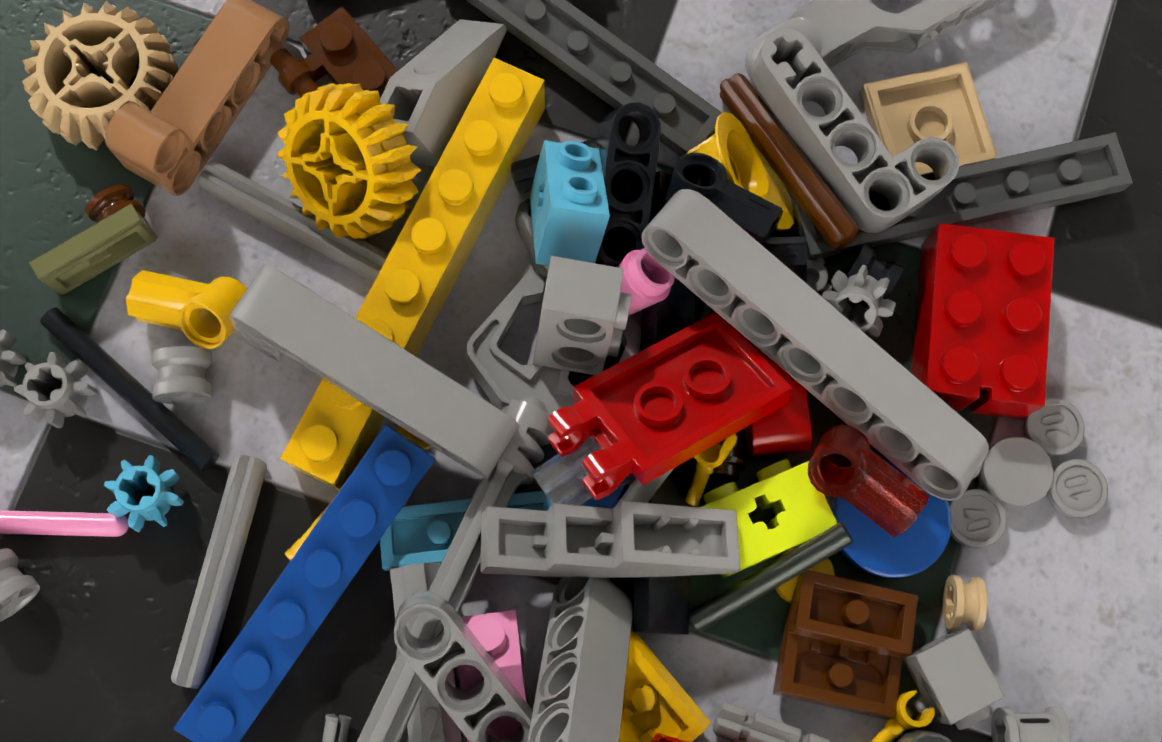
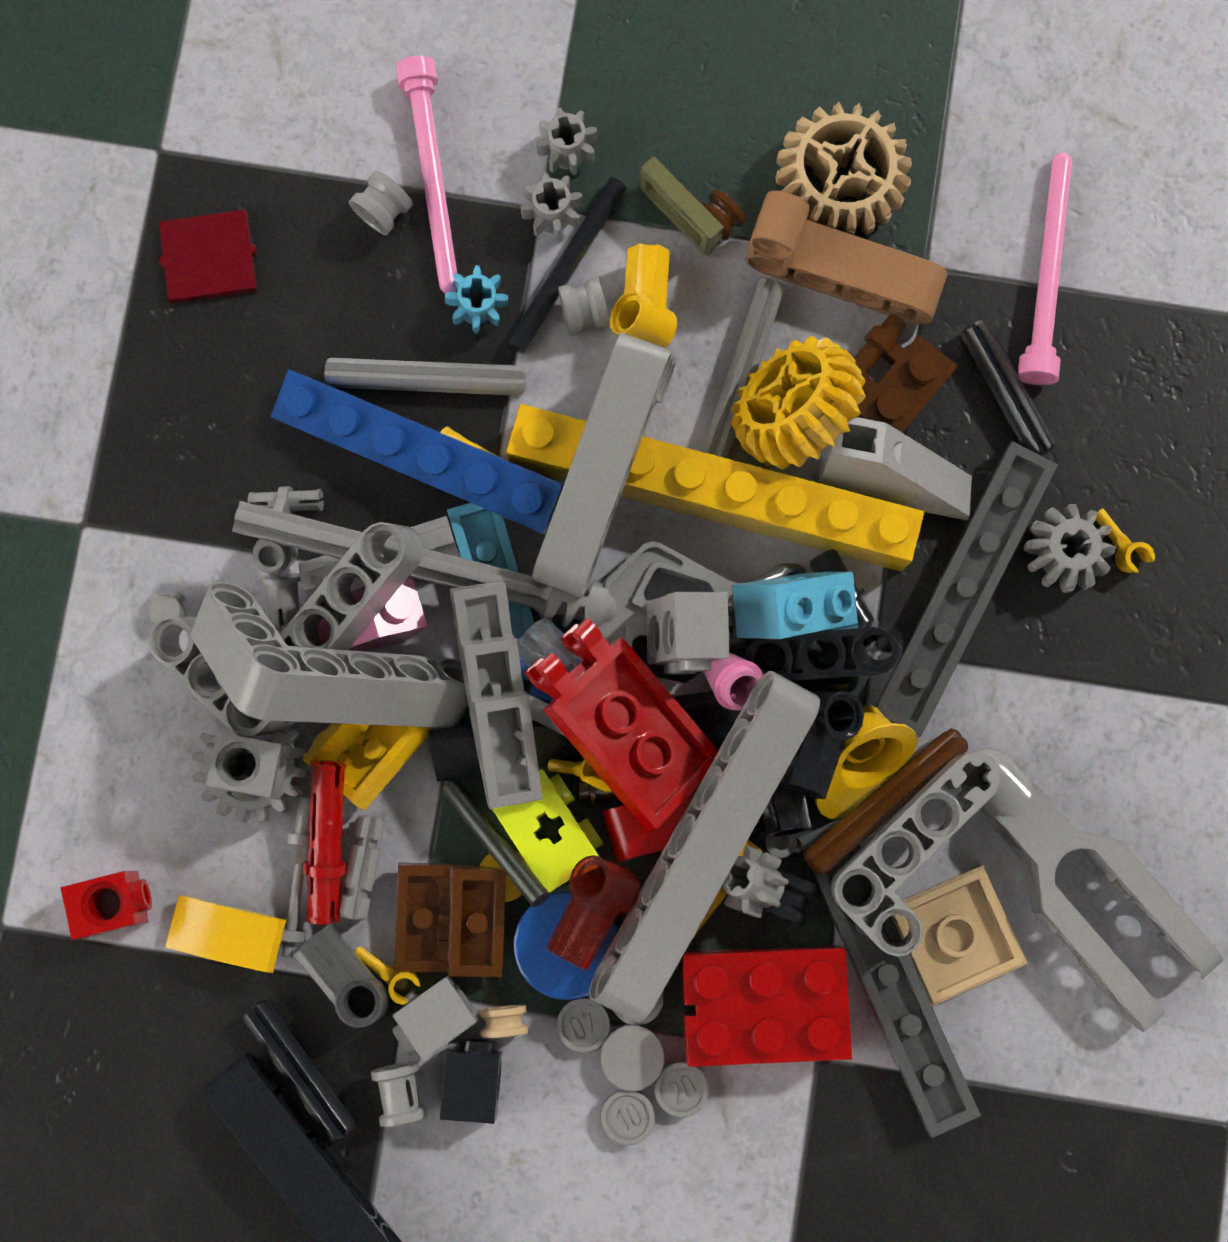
camera: 80 degrees right, 5 degrees up
none -> black brick [439,1038,503,1124]

